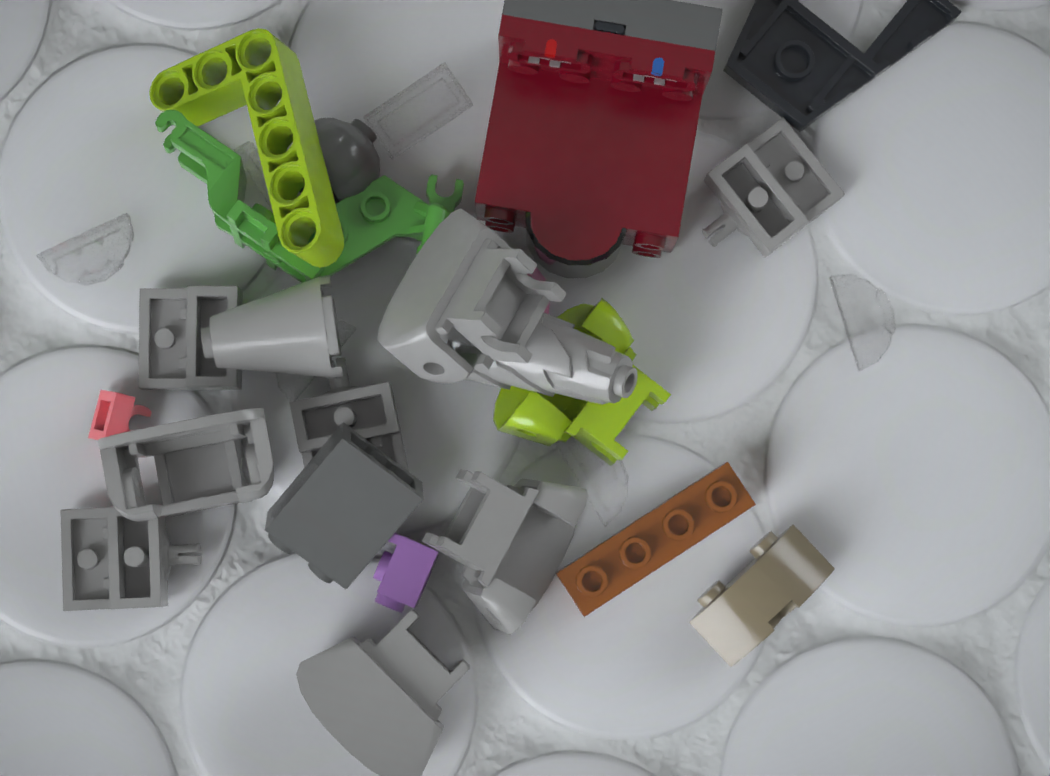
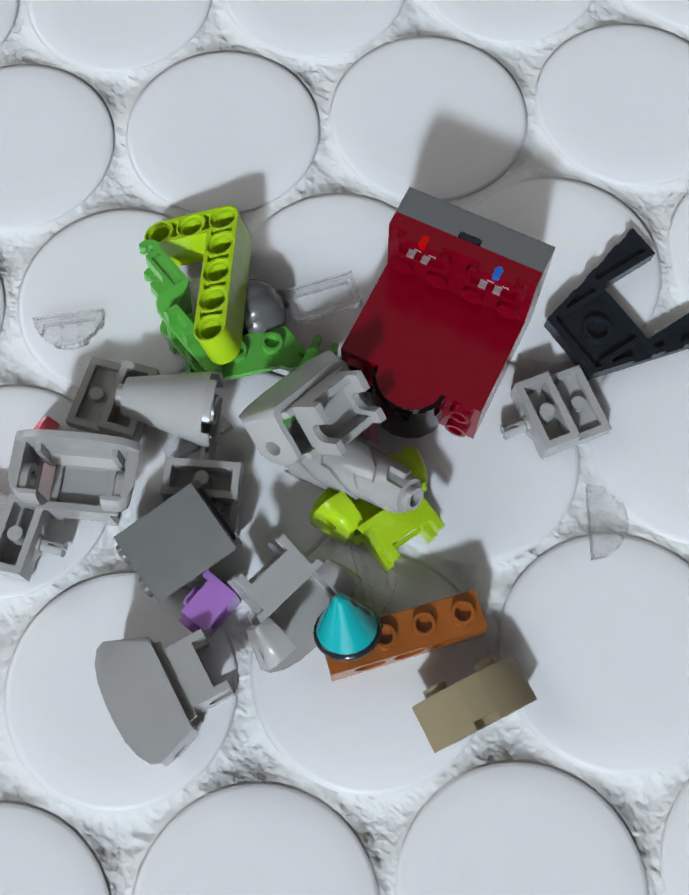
camera: 20 degrees right, 15 degrees down
none -> teal hat [313,593,382,662]

